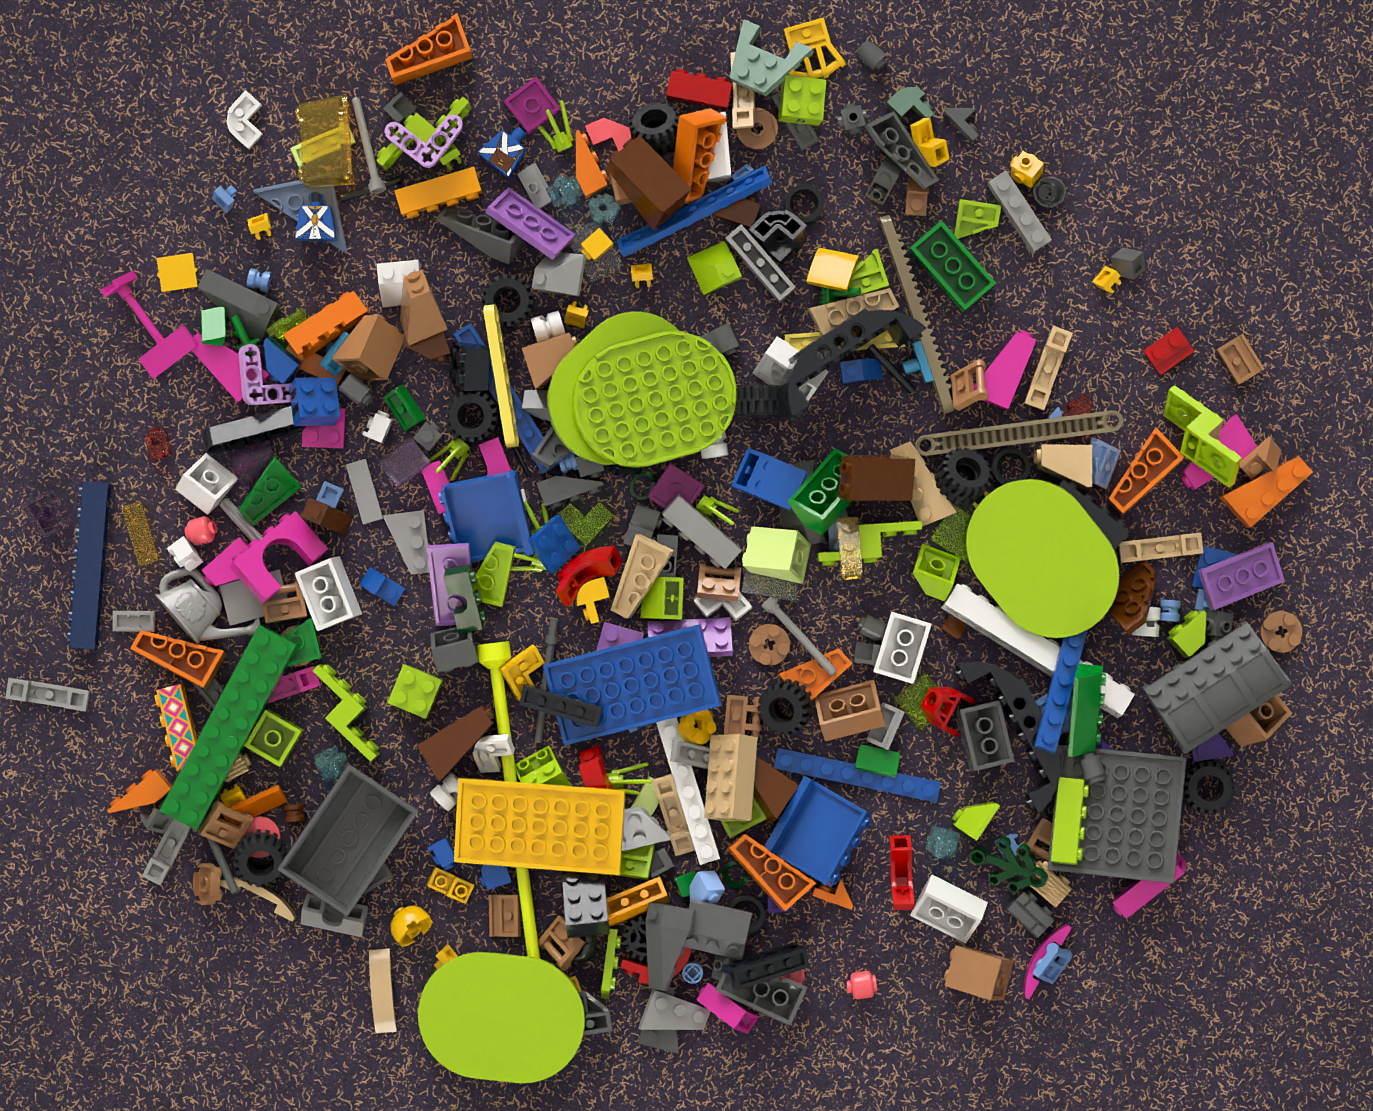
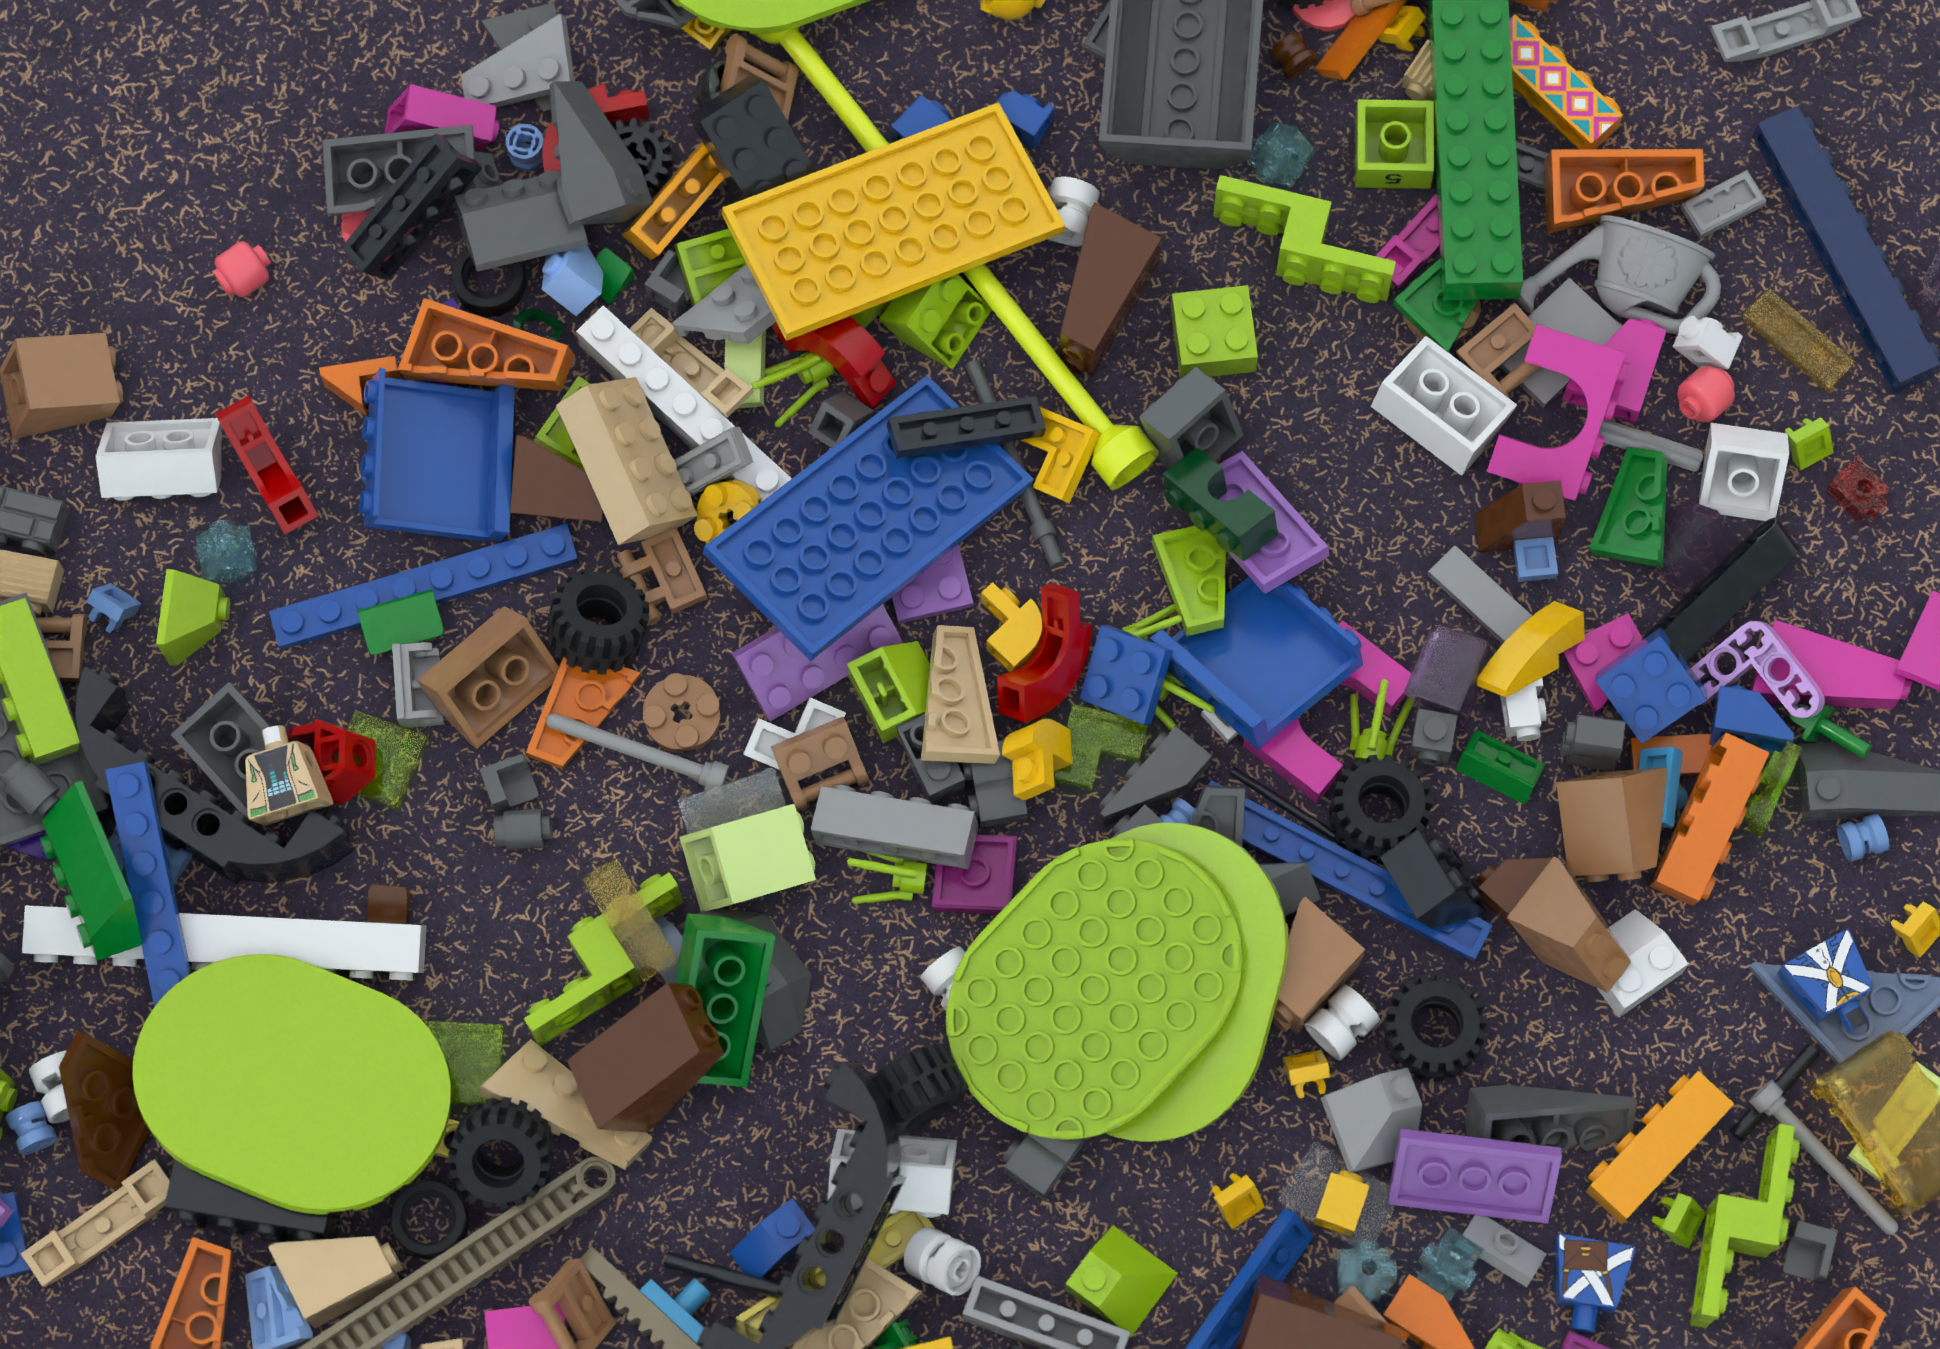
camera: 150 degrees right, 15 degrees down
slope [201,307,226,347] -> none
blue slope [359,567,406,606] -> none
light grey wing [383,510,429,575] -> none
lavender beam [385,115,463,168] -> none
yellow slope [426,866,474,904] -> none
white plate [473,734,515,773] -> none
light yellow beam [484,304,519,448] -> none
medium nougat plate [489,894,521,937] -> none
lime wing [601,929,621,999] -> none
dark green piece [629,469,657,501] -> none
blue slope [731,448,808,511] -> none
white slope [873,612,931,684] -> none
lime slope [913,544,961,602] -> none
dark green plant [969,836,1048,893] -> none
none -> torso [245,725,333,826]
none -> dark grey brick [808,391,874,448]
none -> white wheel [904,1227,981,1296]
none -> yellow brick [1002,719,1072,801]
none -> yellow slope [1477,601,1585,698]
none -> lime tile [1785,417,1834,470]

